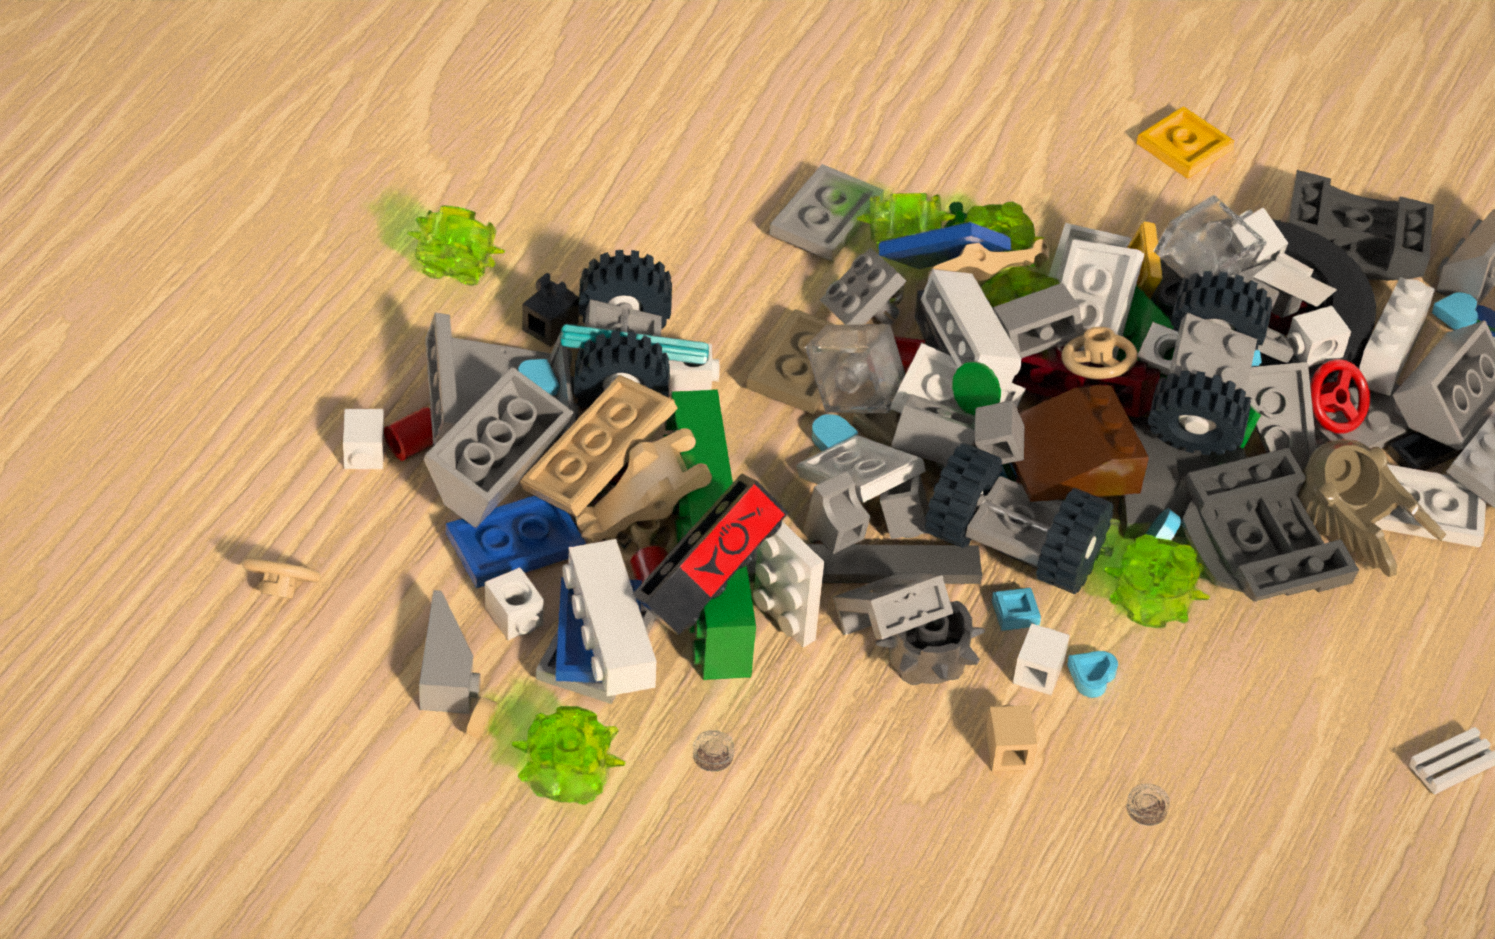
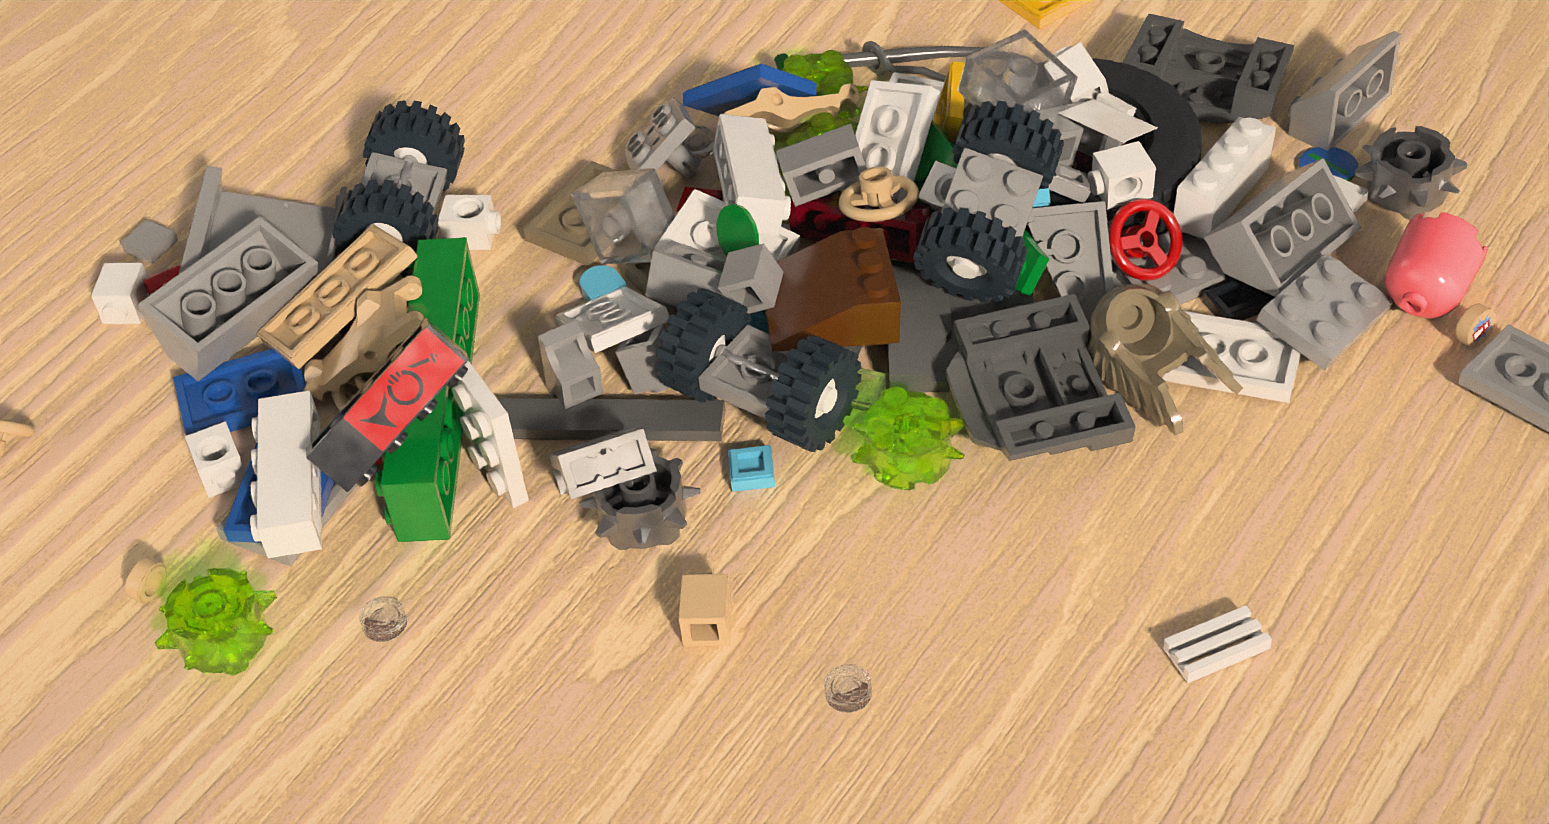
camera: 15 degrees right, 0 degrees up
clear neon green brick [407,205,505,286] -> none
light grey slope [419,590,481,714] -> none
medium azure tile [518,359,560,396] -> none
black brick [522,273,579,347] -> none
axle [560,324,709,365] -> none
light grey plate [769,164,884,261] -> none
clear neon green brick [856,193,955,249] -> none
white brick [1013,623,1070,695] -> none
medium azure tile [1067,651,1118,698] -> none
medium azure tile [1141,509,1181,550] -> none
medium azure tile [1432,292,1478,330] -> none
none -> light grey tile [121,219,178,264]
none -> dark grey piece [816,41,1037,98]

